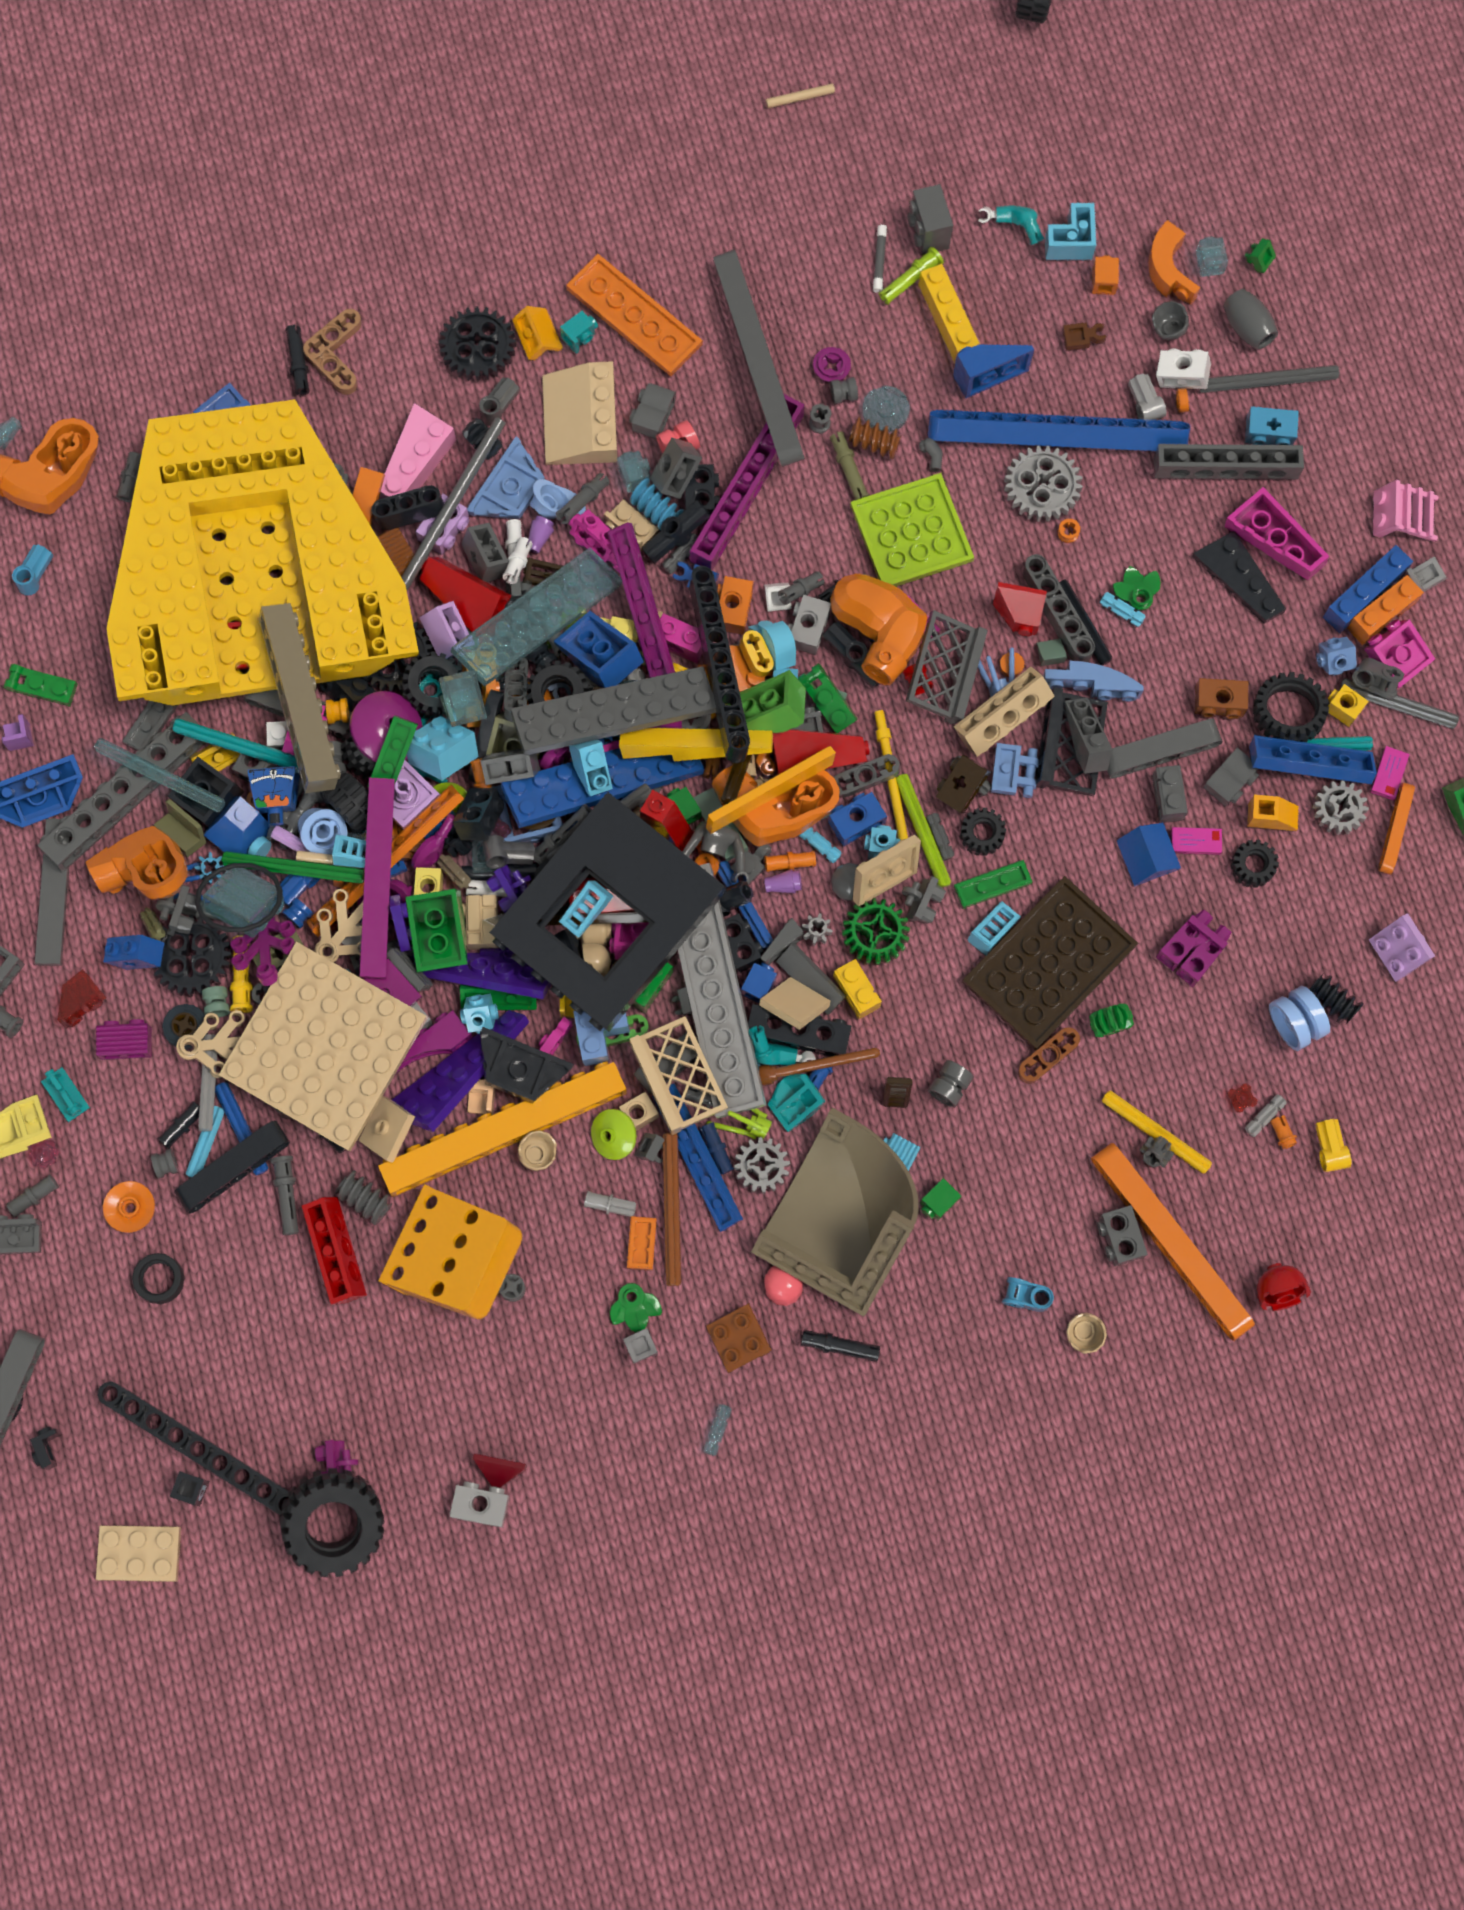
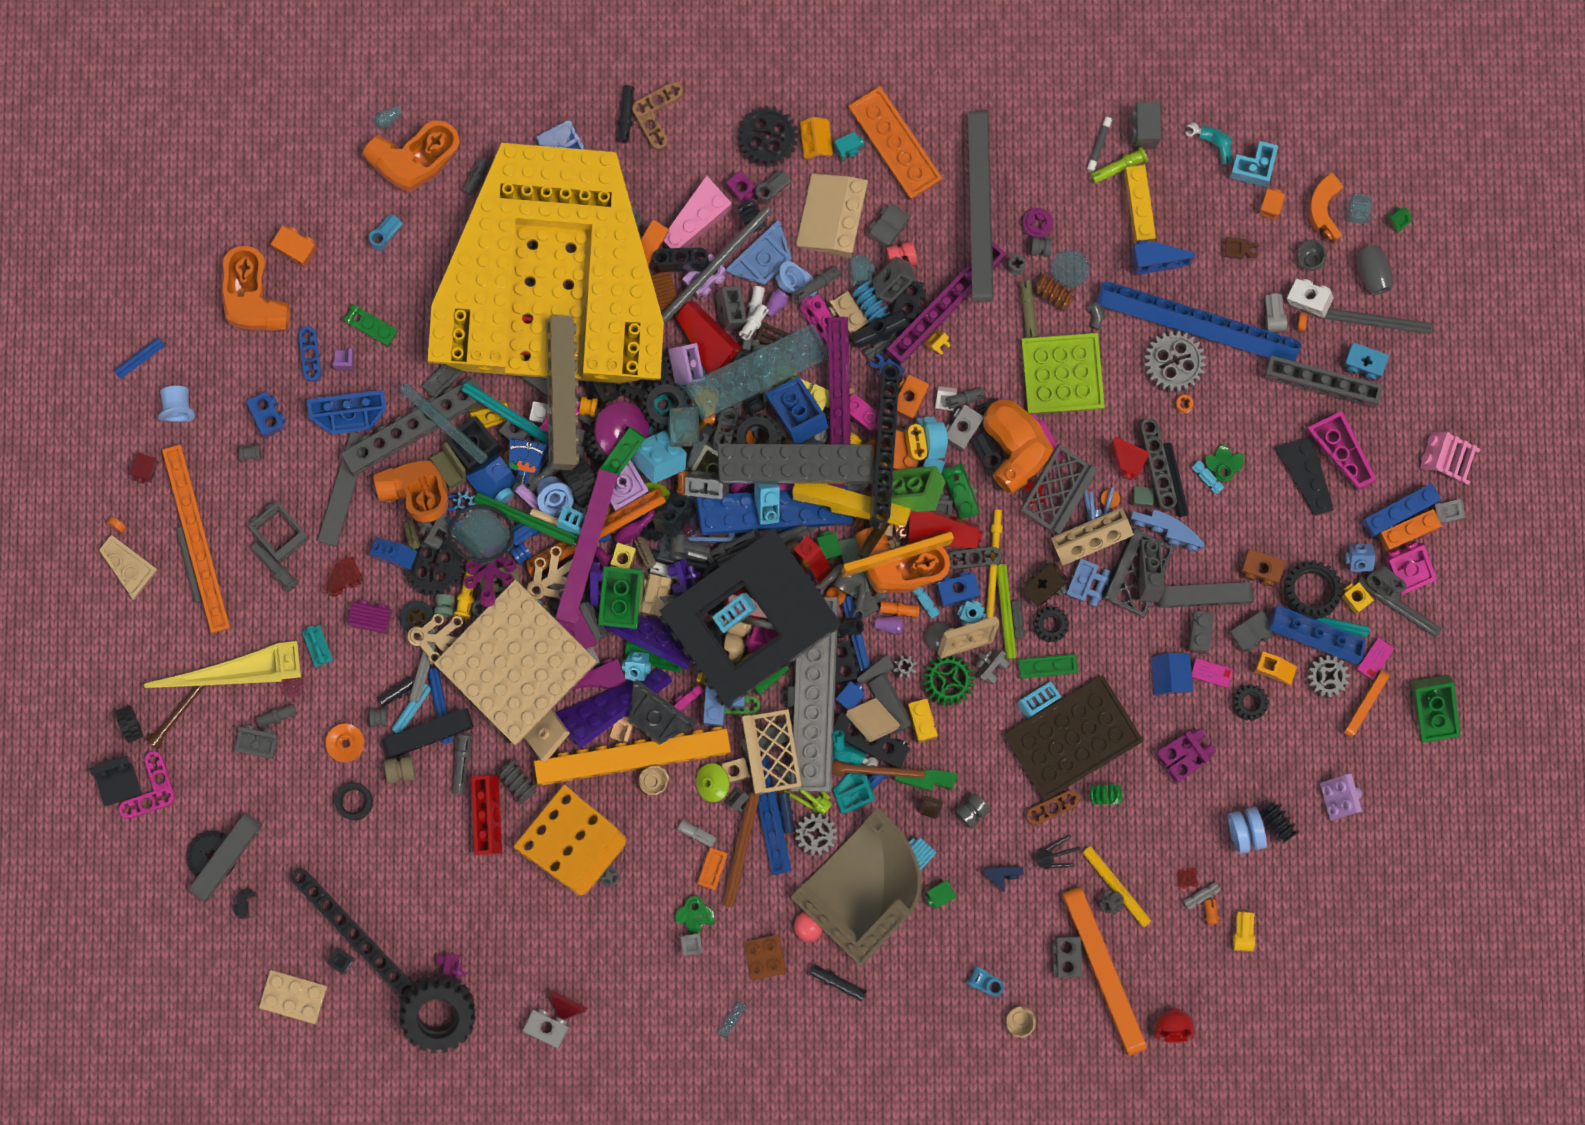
camera: 15 degrees right, 5 degrees up
none -> dark tan wheel [384,755,416,784]
none -> magenta brick [726,170,755,203]
none -> green slope [894,770,958,792]
none -> yellow tile [924,330,950,355]
none -> dark blue slope [983,866,1024,892]
none -> black plant [1035,835,1081,870]

